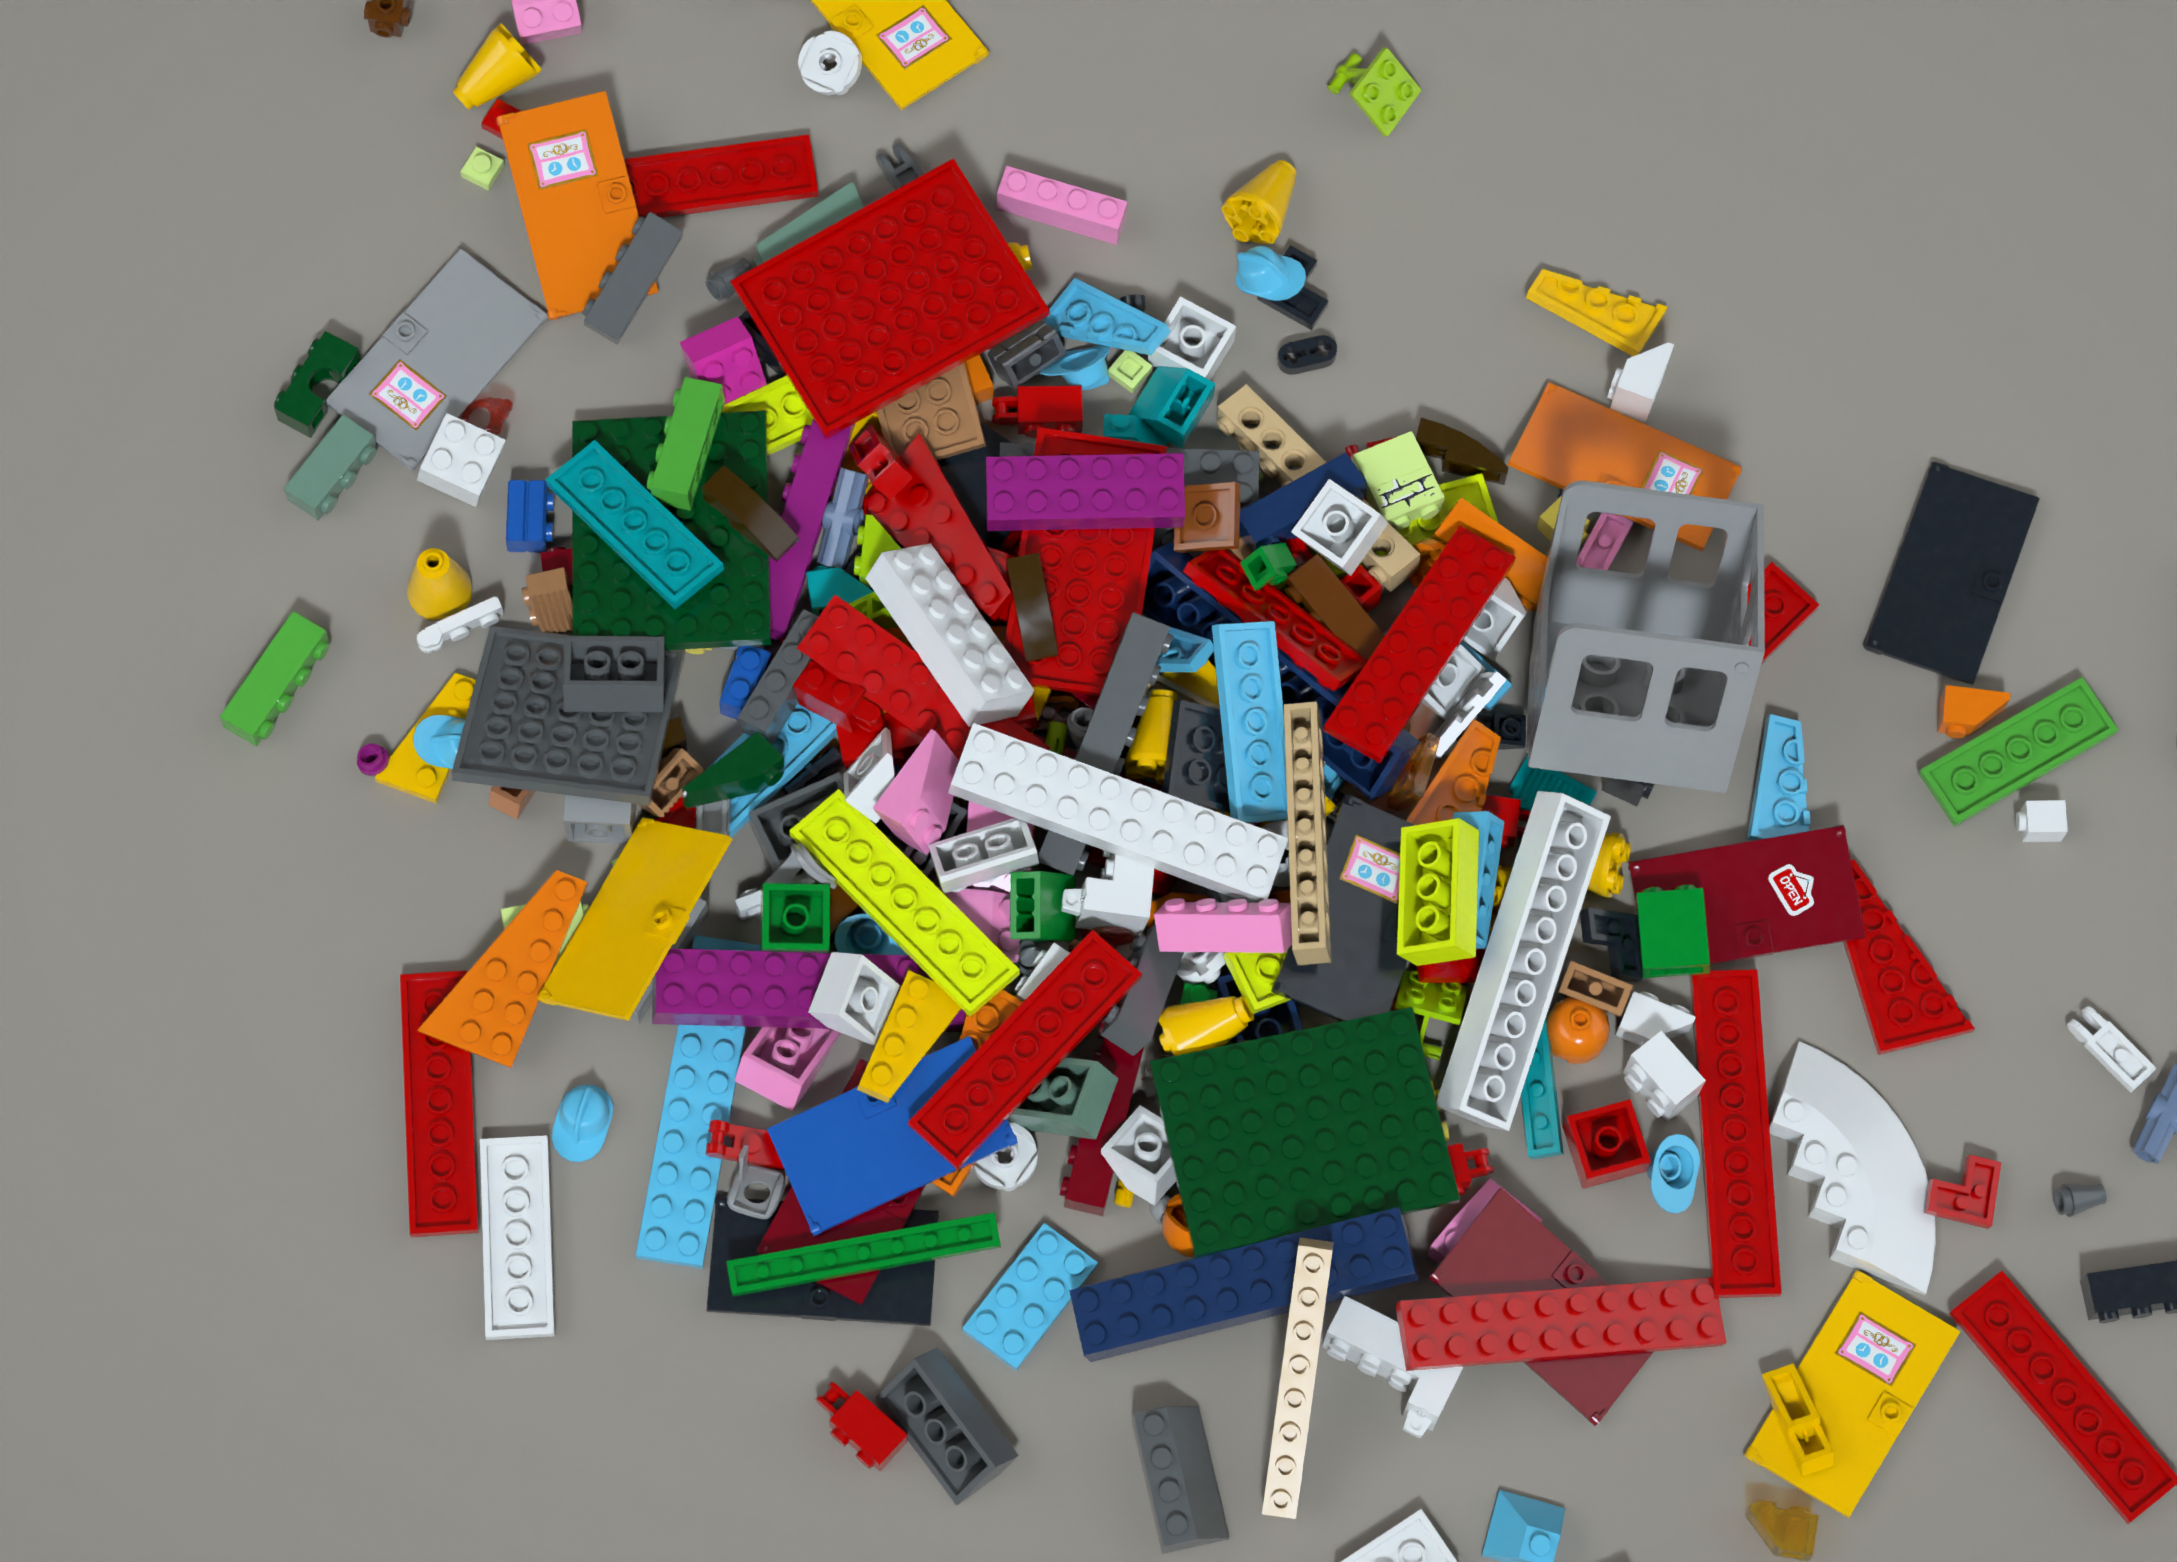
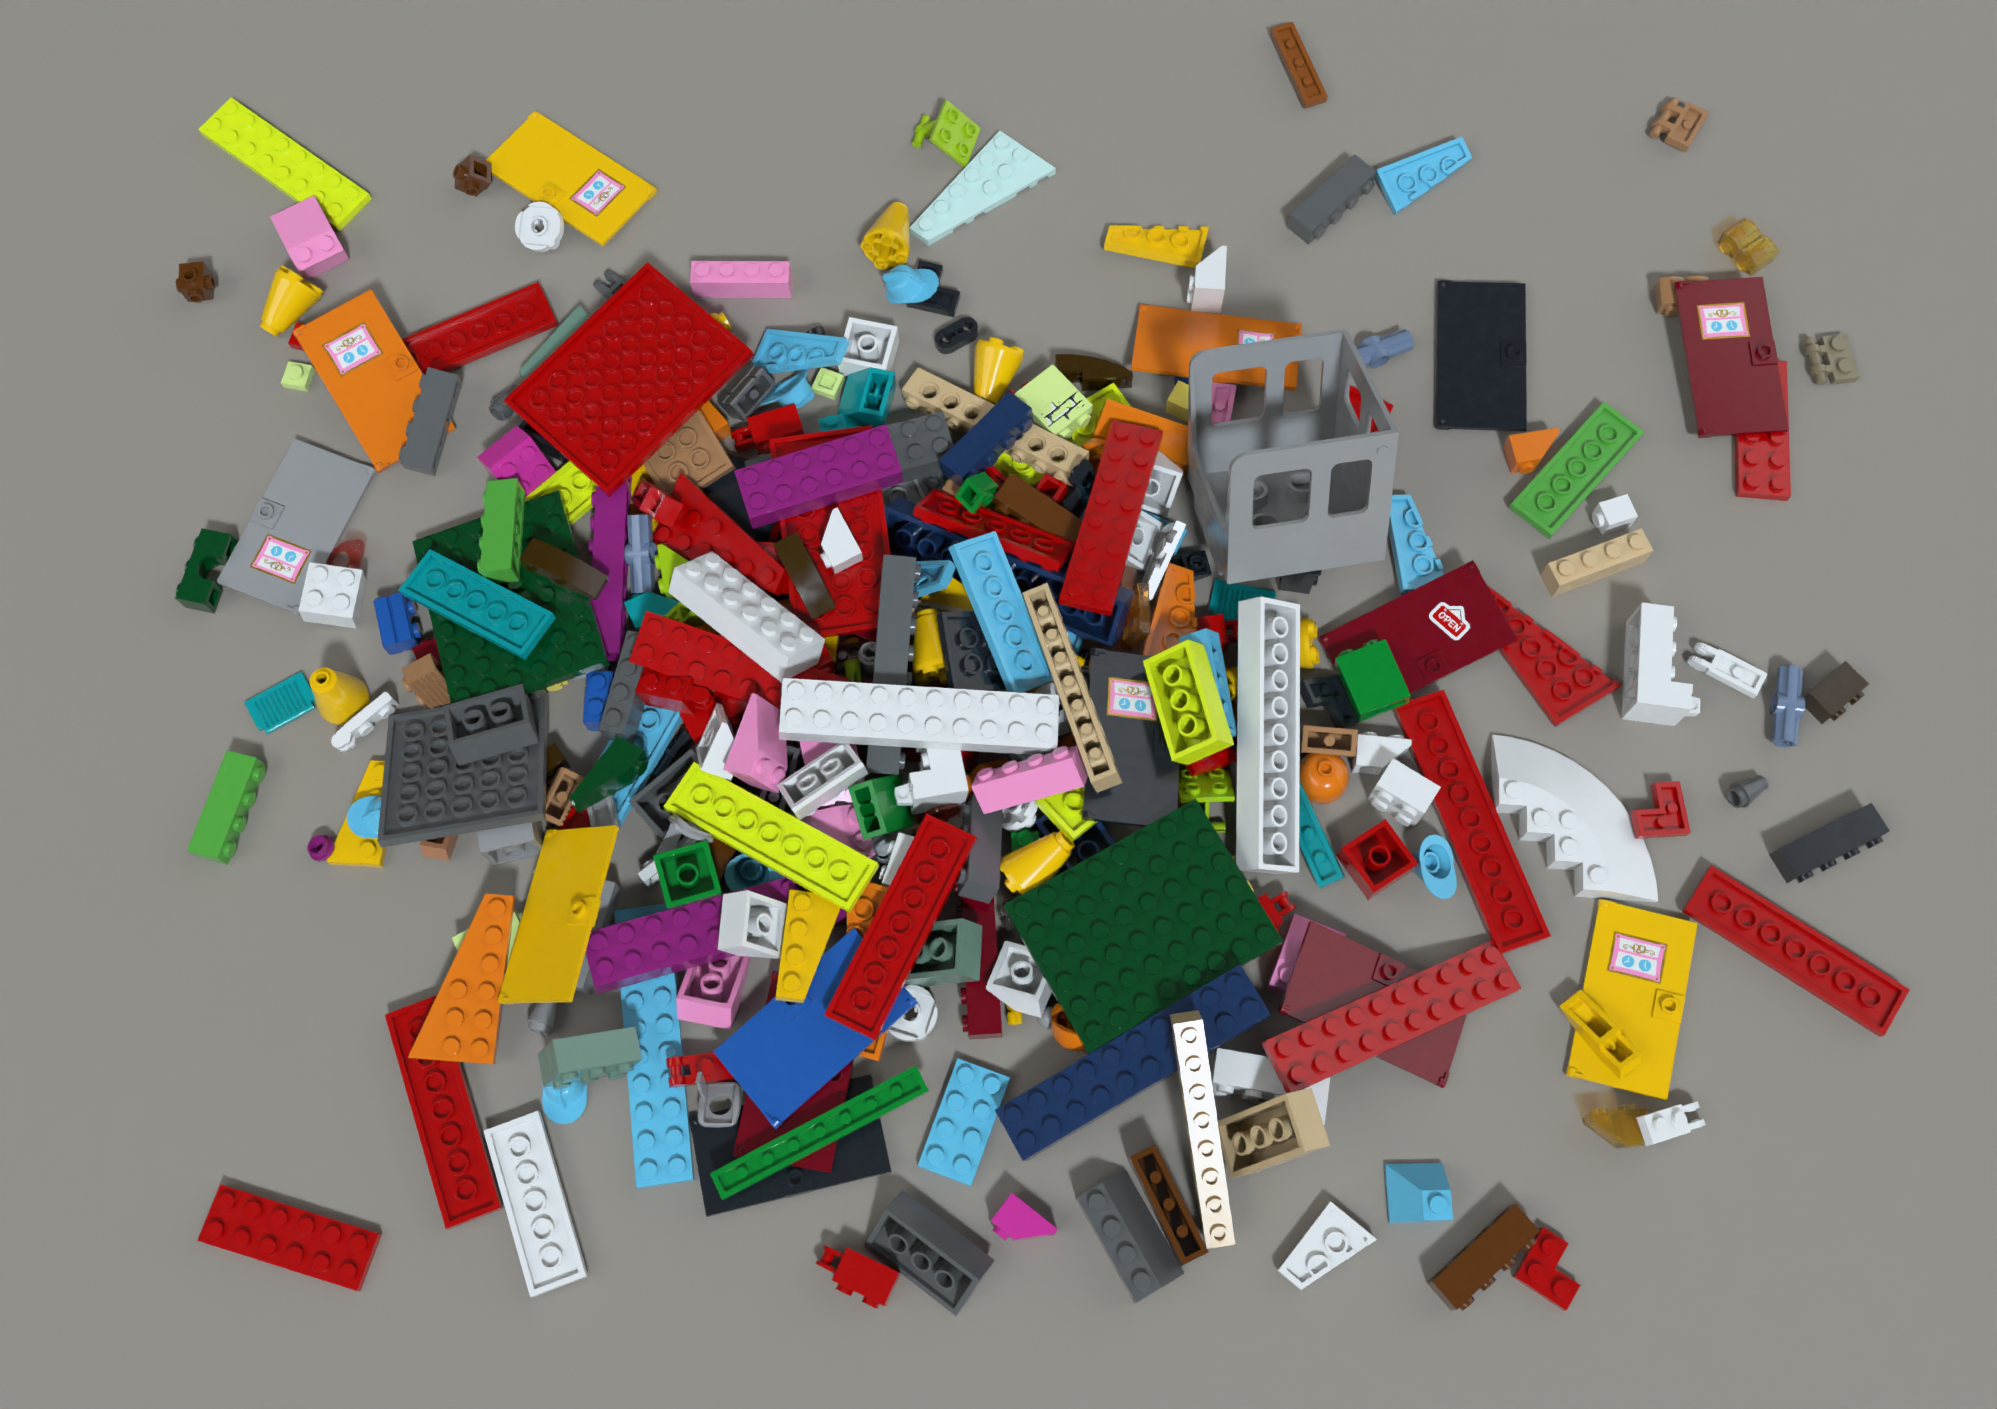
camera: 10 degrees left, 0 degrees up
sand green brick [284,415,377,521] -> none
dark orange plate [1174,482,1240,553] -> none
white slope [1291,479,1389,576] -> none
none -> red plate [197,1184,382,1291]
none -> teal window [244,671,315,734]
none -> light grey cone [527,1003,557,1036]
none -> sand green brick [538,1027,642,1090]
none -> white slope [820,508,863,574]
none -> light aqua wing [909,131,1056,246]
none -> yellow cone [973,337,1025,405]
none -> dark pink slope [991,1193,1058,1241]
none -> black plate [1062,459,1097,518]
none -> reddish brown brick [1128,1144,1209,1267]
none -> tan brick [1217,1088,1330,1179]
none -> dark orange plate [1270,22,1328,109]
none -> dark grey brick [1287,154,1377,245]
none -> sand blue piece [1356,329,1414,368]
none -> medium azure wing [1375,137,1472,215]
none -> tan brick [1540,528,1654,597]
none -> white hinge [1621,602,1700,726]
none -> white hinge [1636,1101,1706,1146]

